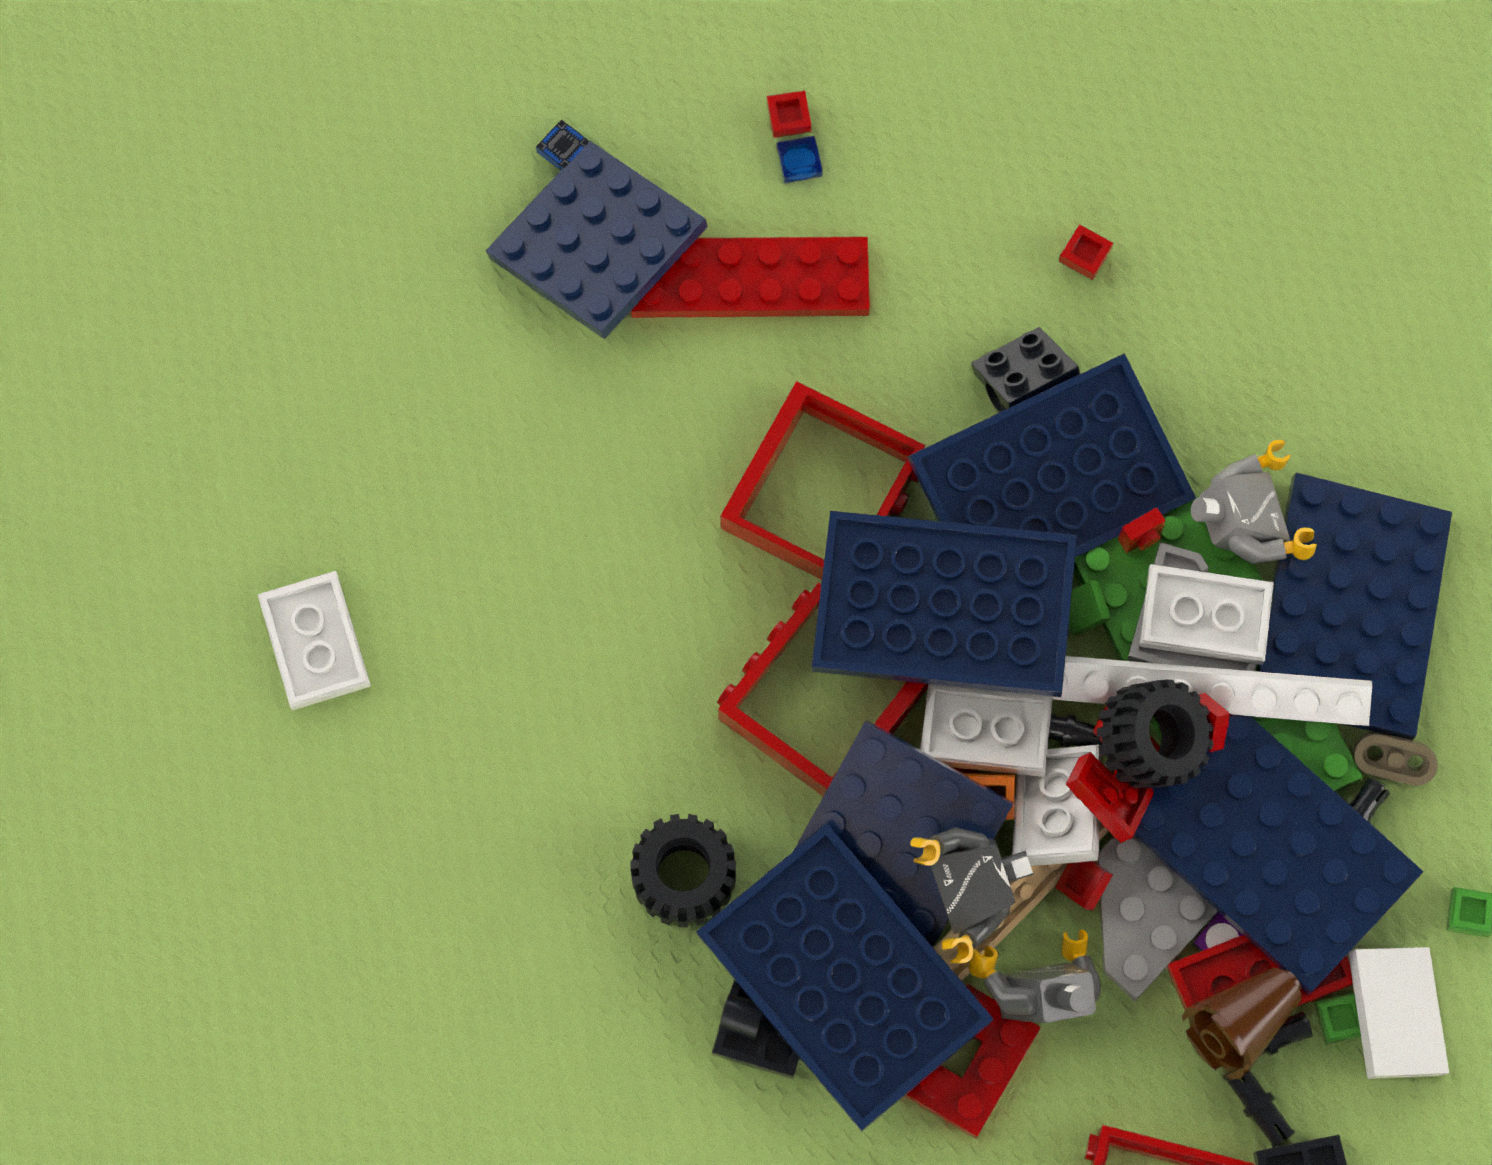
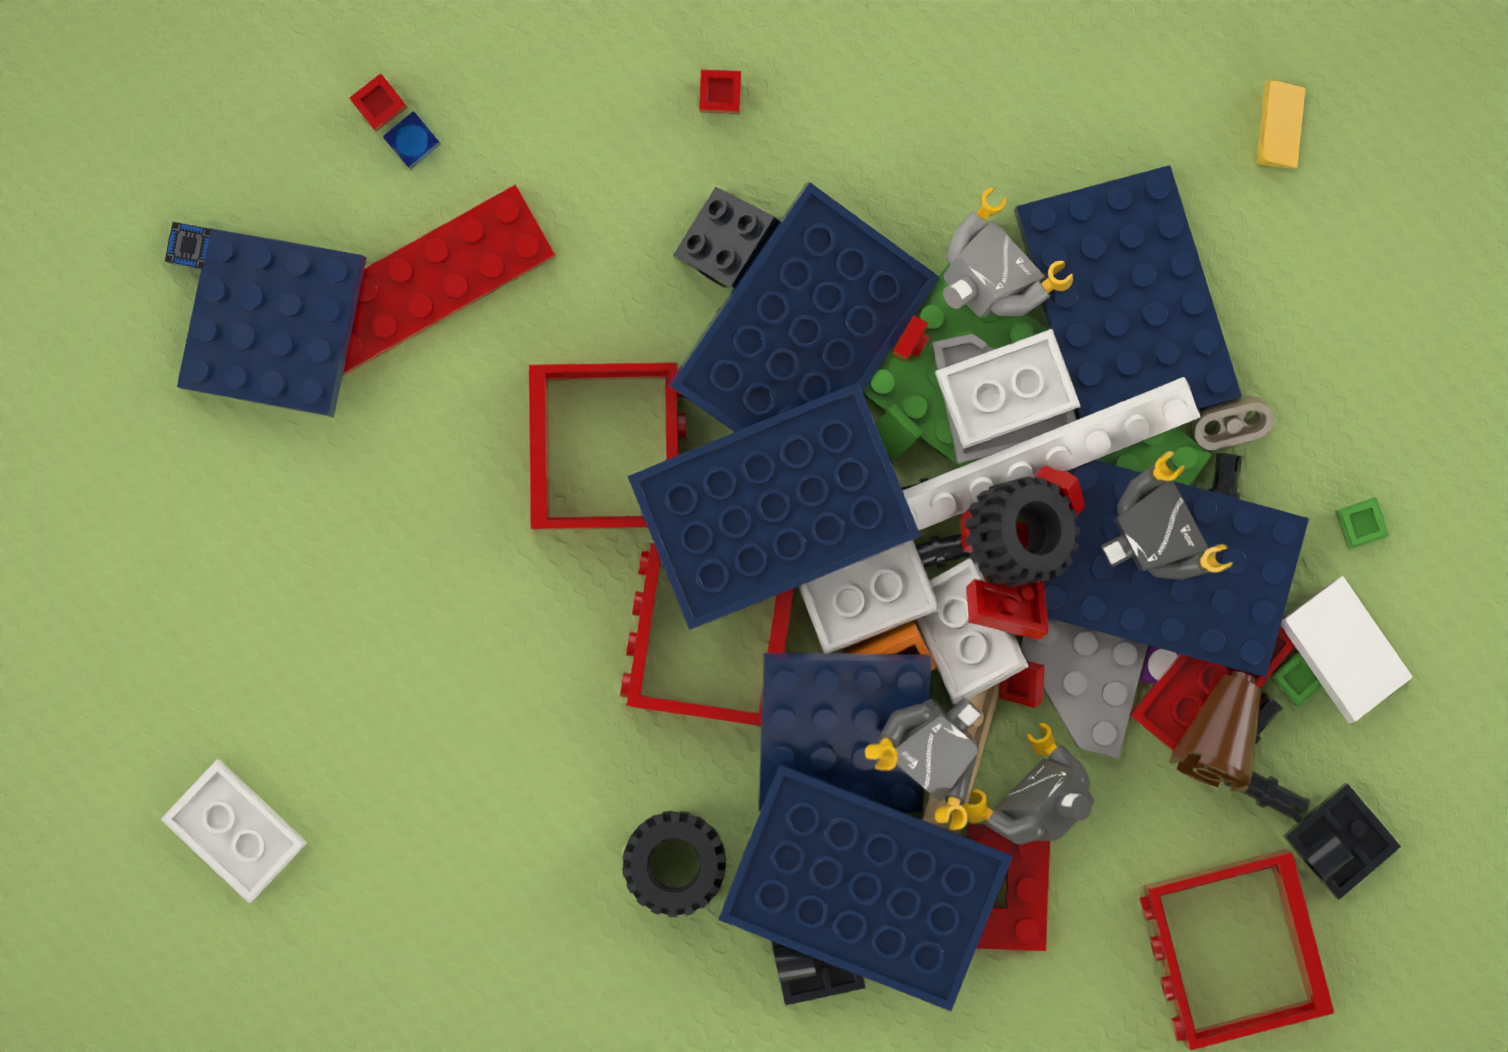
camera: 30 degrees left, 15 degrees up
none -> dark grey torso [1100,451,1232,580]

